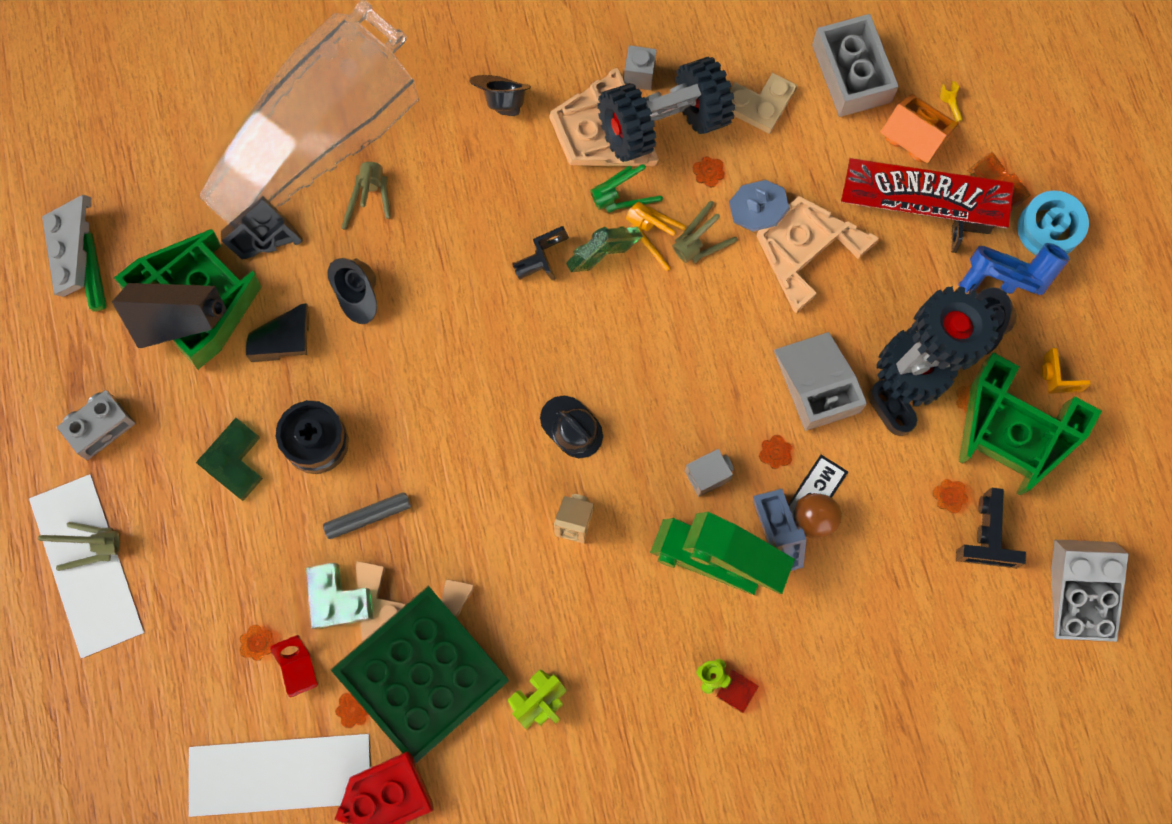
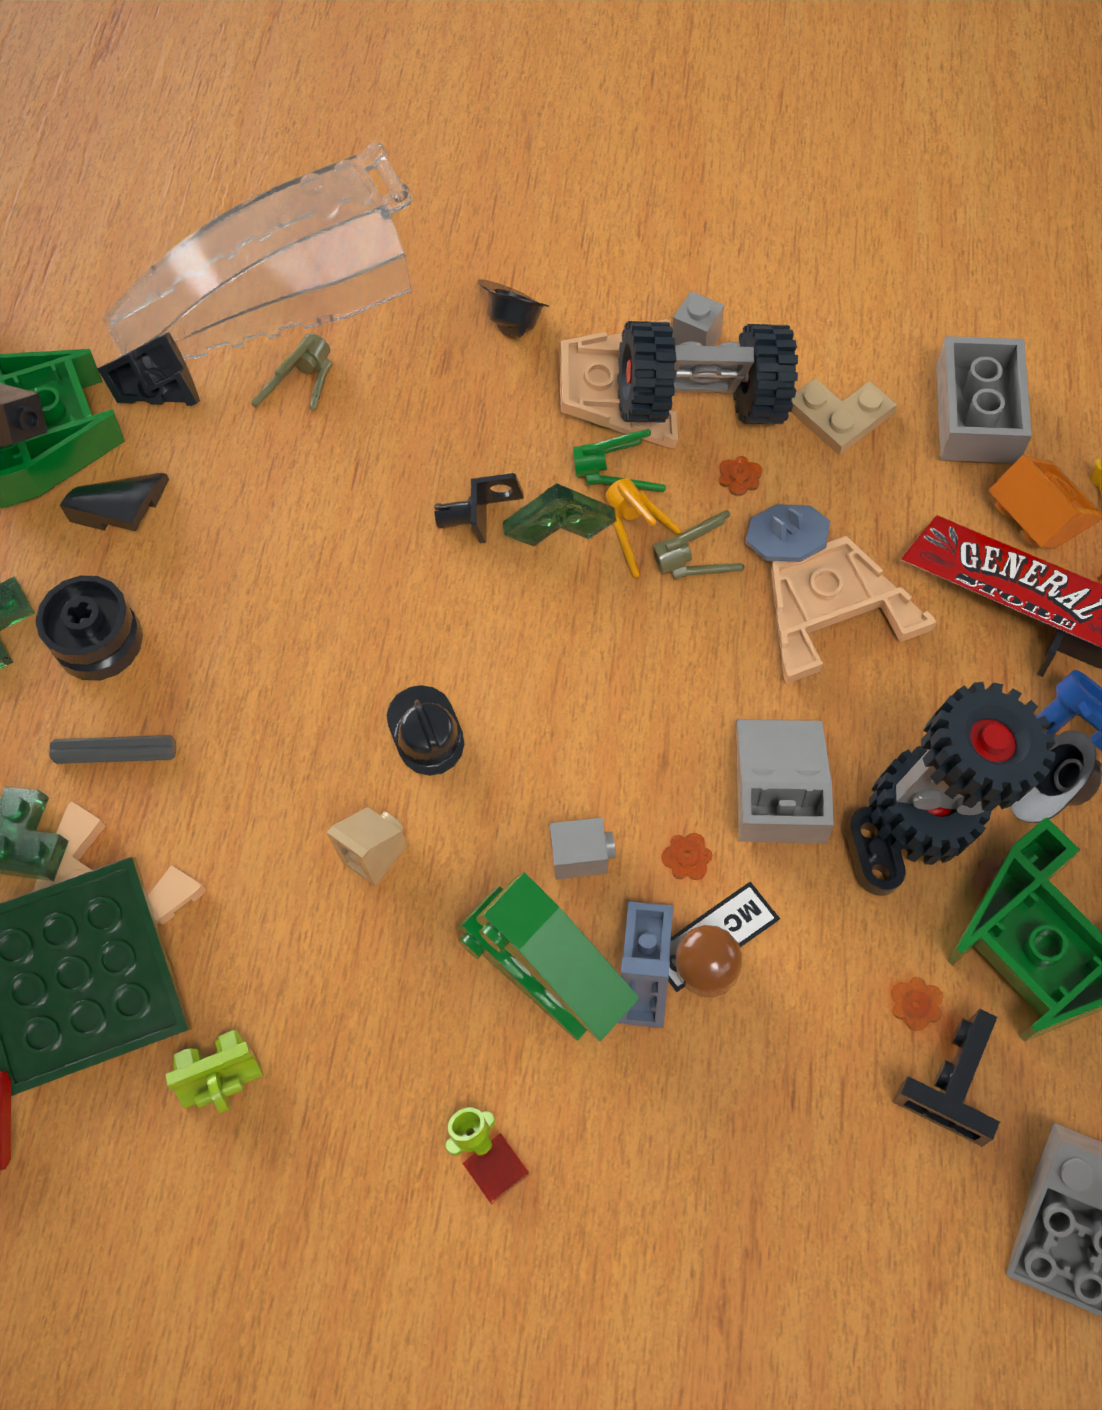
camera: 25 degrees right, 10 degrees down
black piece [327,258,377,324] -> none

